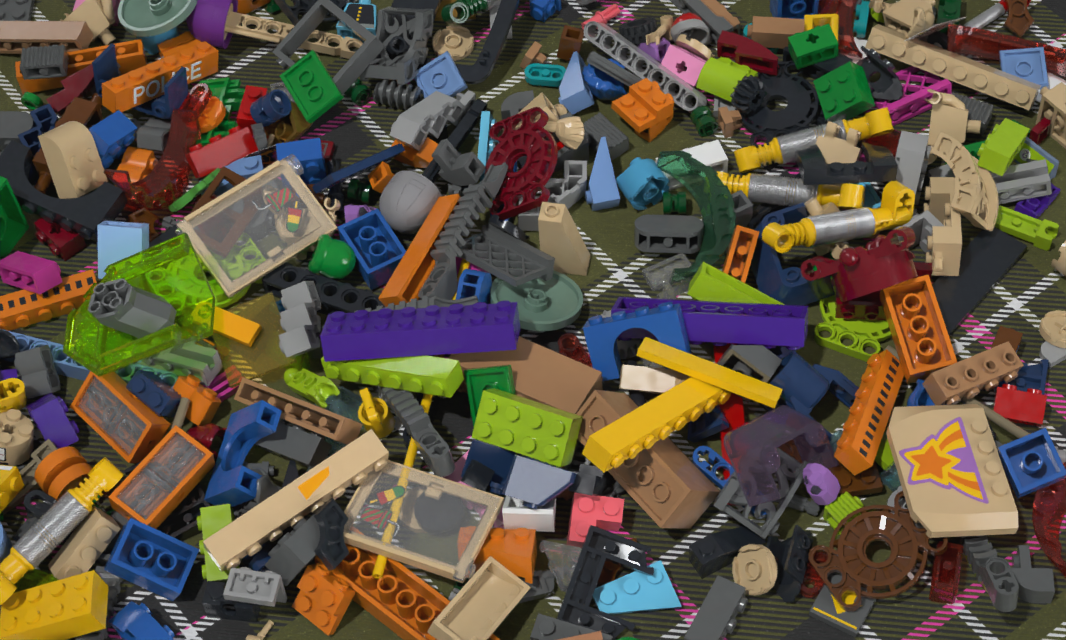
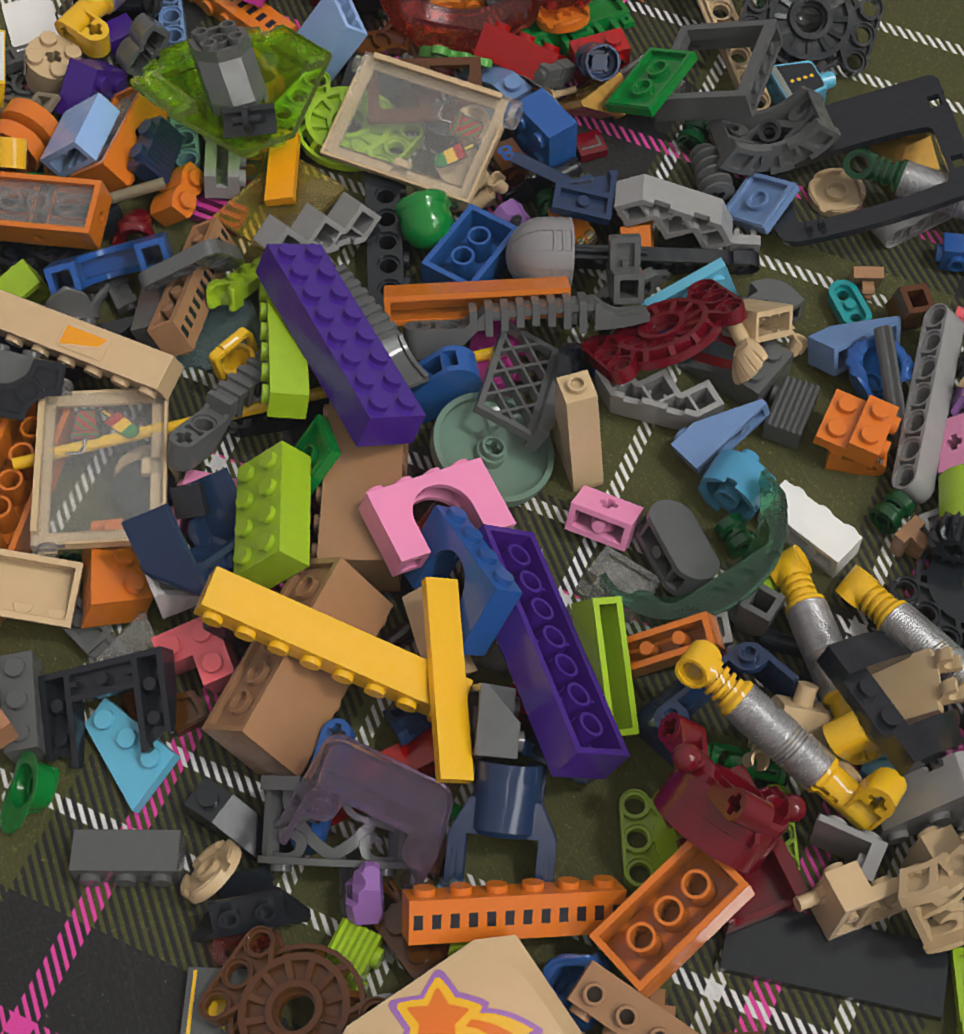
camera: 60 degrees right, 5 degrees up
none -> light blue brick [40,93,120,177]
none -> dark grey beam [138,239,245,291]
none -> black hips [221,103,278,139]
none -> bright pink arch [358,457,516,577]
none -> dark blue wing [550,170,618,226]
none -> bright pink brick [564,485,644,552]

